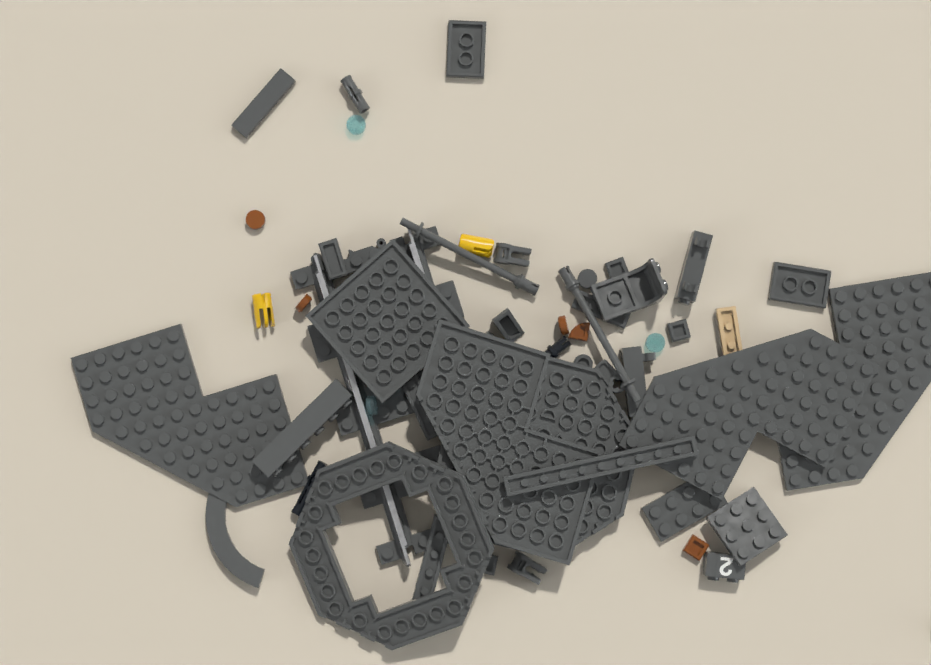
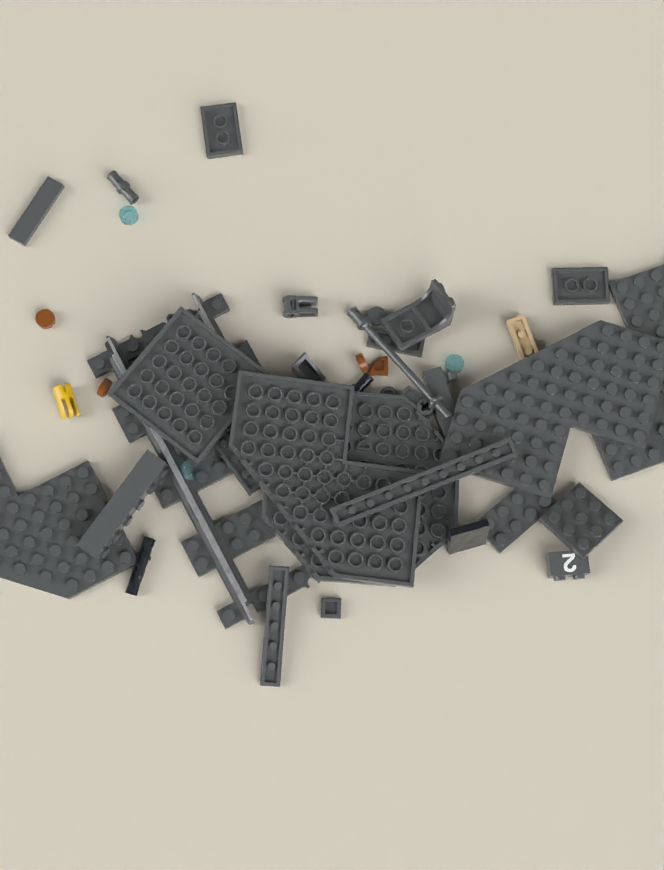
camera: 15 degrees left, 10 degrees down
dark grey tile [206,493,265,588] -> none
dark grey plate [289,441,495,650] -> none
dark grey tile [318,238,348,281] -> none
dark grey bar [400,218,540,296] -> none
yellow arm [459,234,494,258] -> none
dark grey piece [507,550,547,585] -> none
dark grey tile [605,257,629,278] -> none
dark grey tile [667,319,691,342] -> none
dark grey brick [674,230,713,305] -> none
dark orange tile [682,534,709,561] -> none
none -> tile [447,519,490,555]

